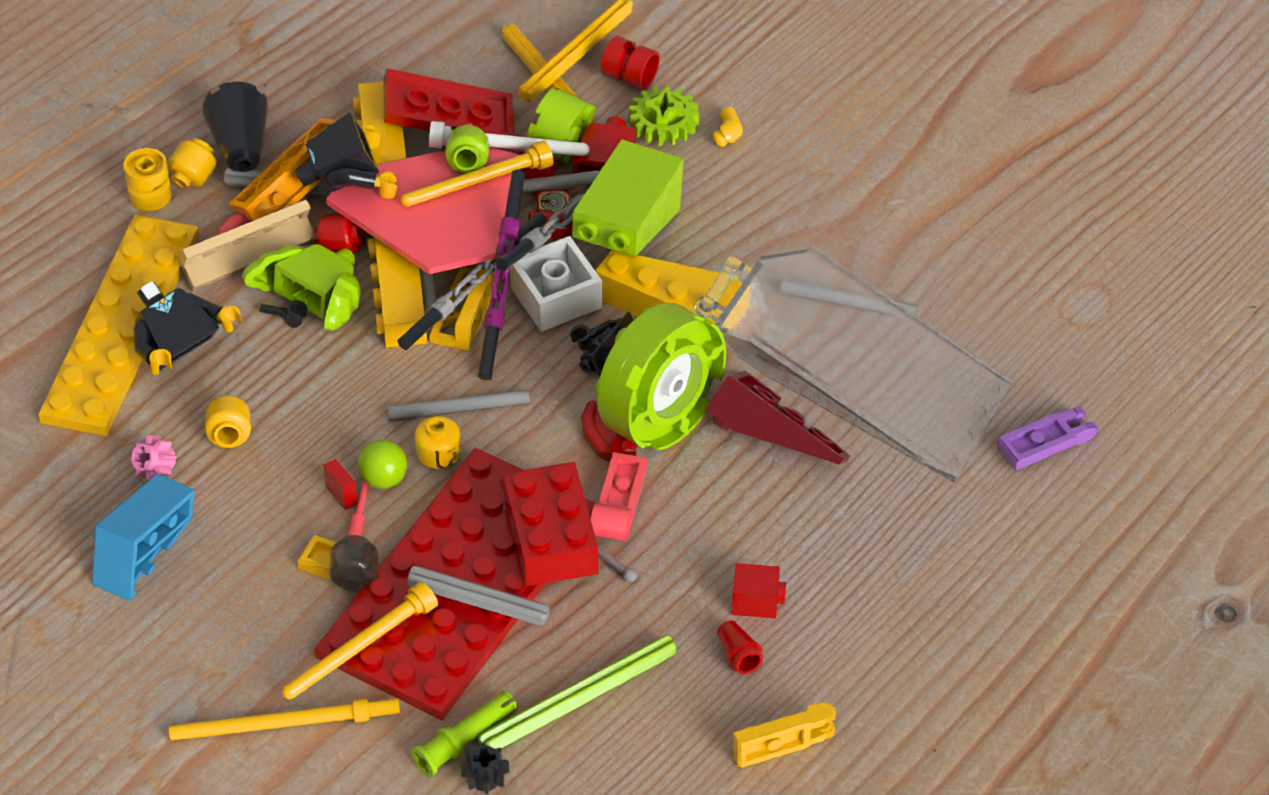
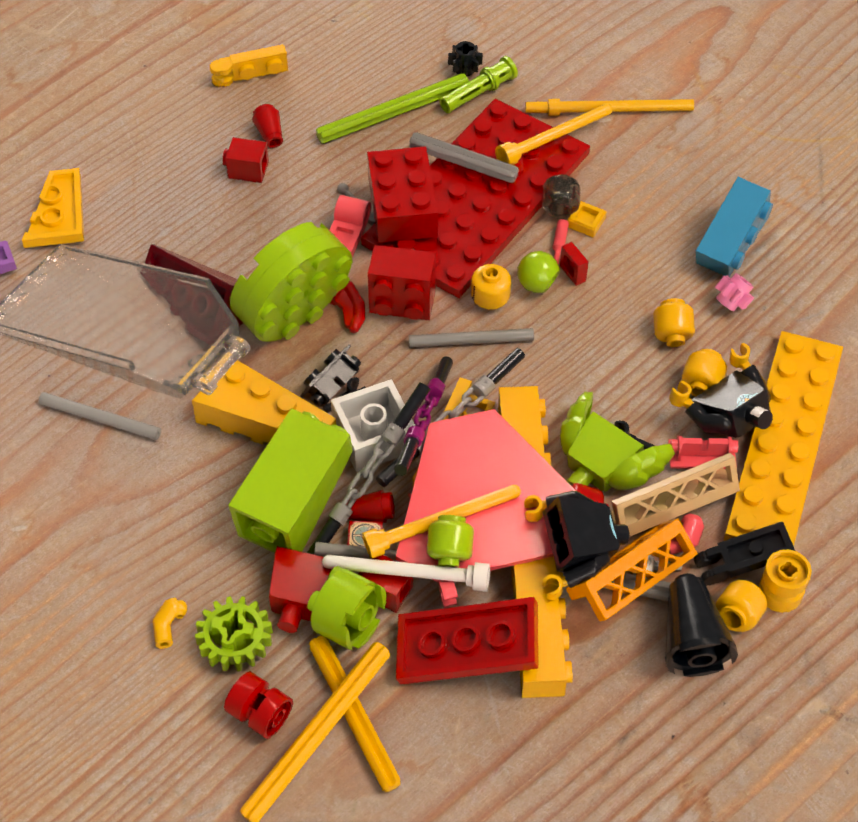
camera: 175 degrees left, 5 degrees up
none -> yellow wing [22,168,84,248]
none -> red brick [368,245,436,321]
none -> coral hinge [668,436,738,469]
none -> yellow head [681,349,727,397]
none -> black hinge [693,522,795,586]

